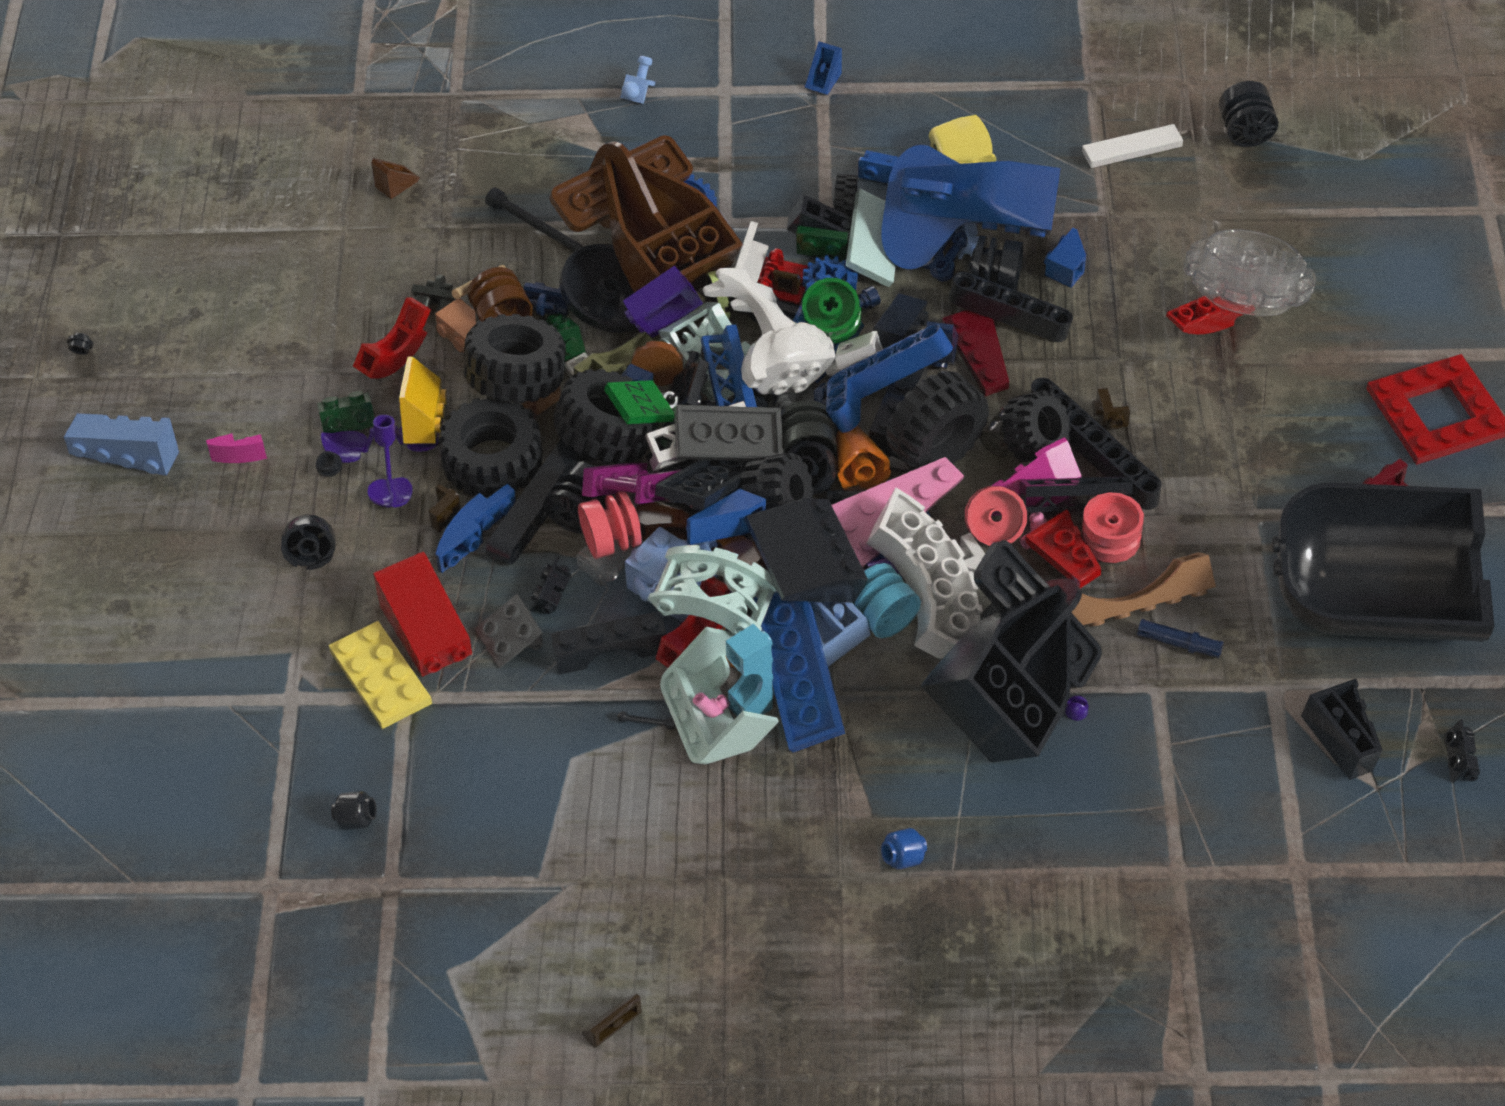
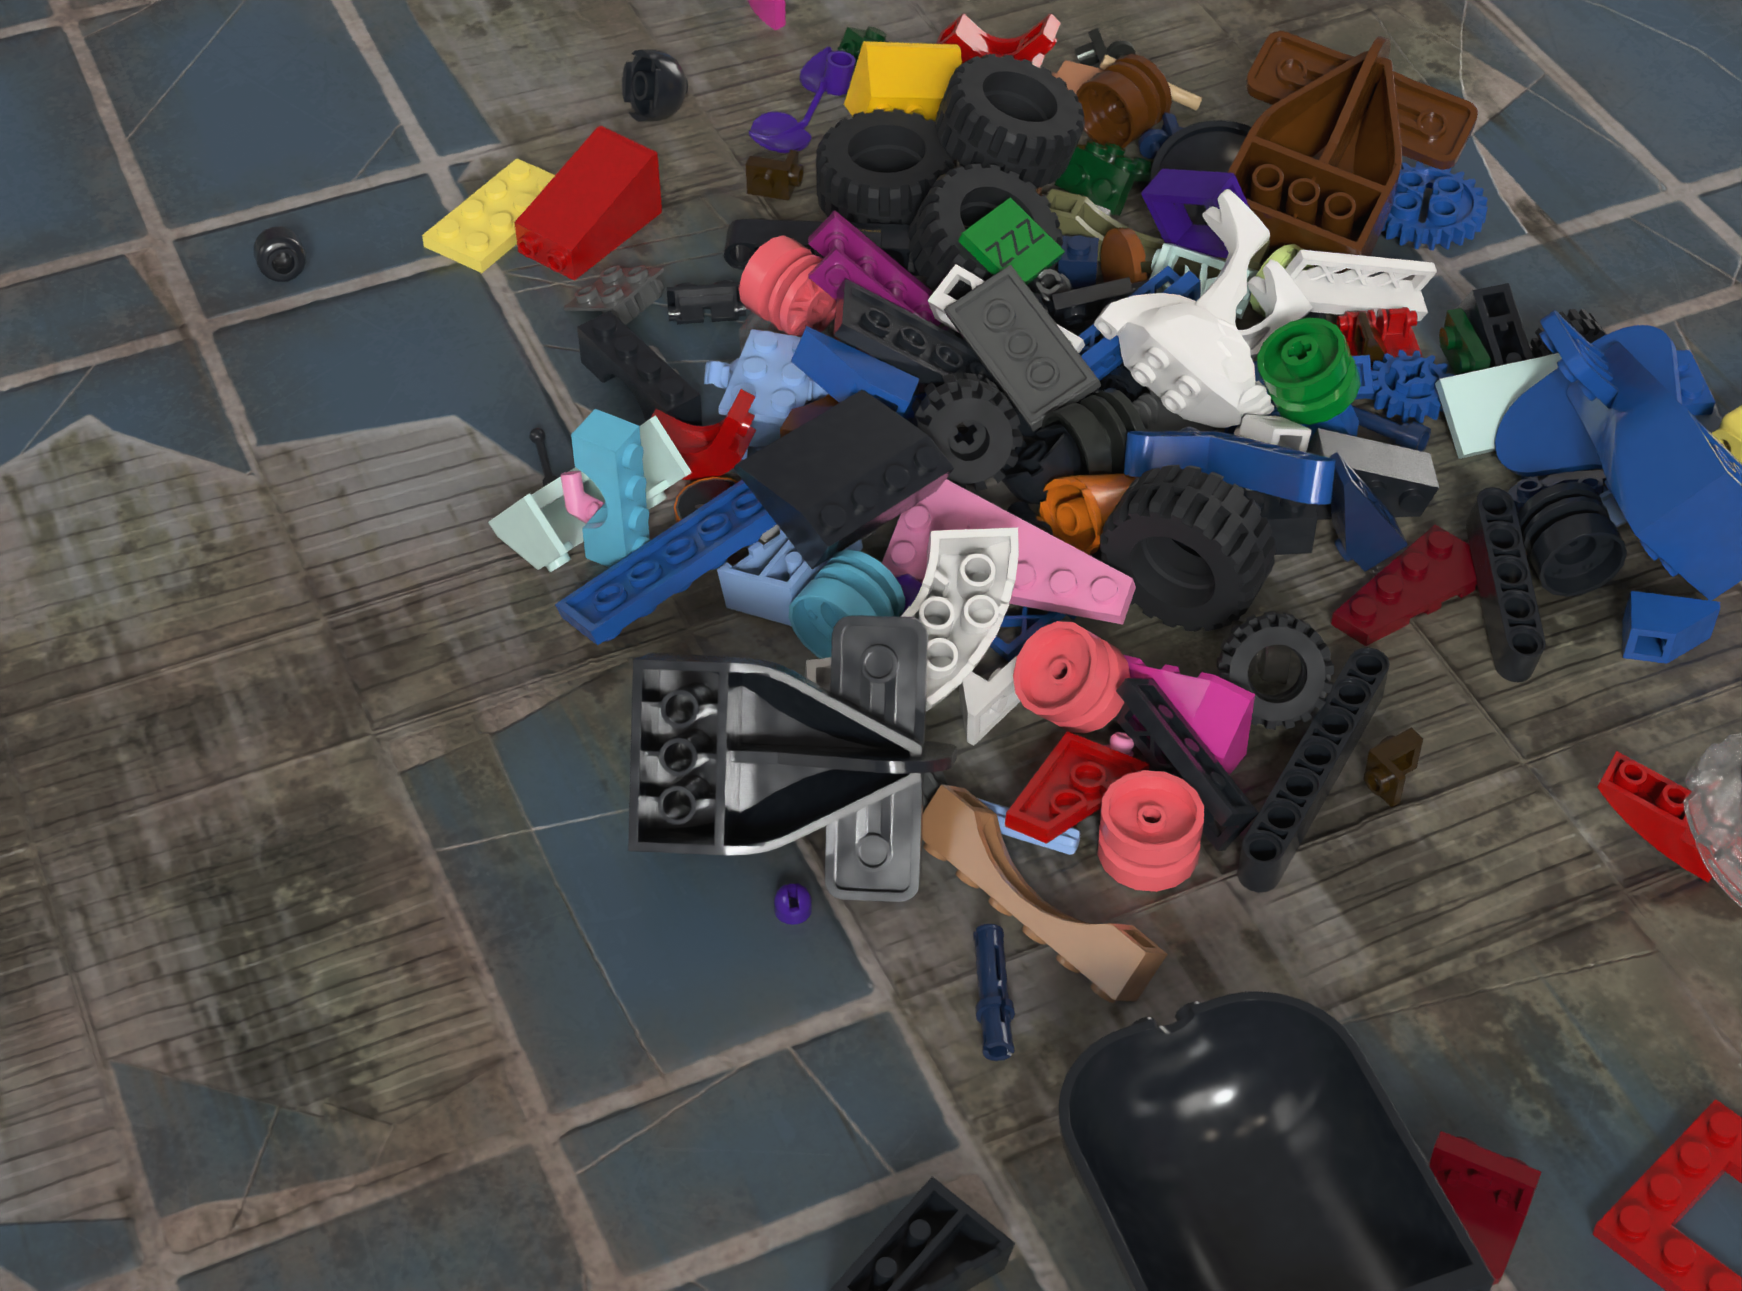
camera: 65 degrees right, 5 degrees down
black plate [315,451,342,477] -> none
blue slope [435,484,516,573] -> none
dark brown slope [581,994,642,1048] -> none
light blue piece [620,56,655,104] -> none
light aqua fence [648,545,778,635] -> none
blue head [881,828,927,870] -> none

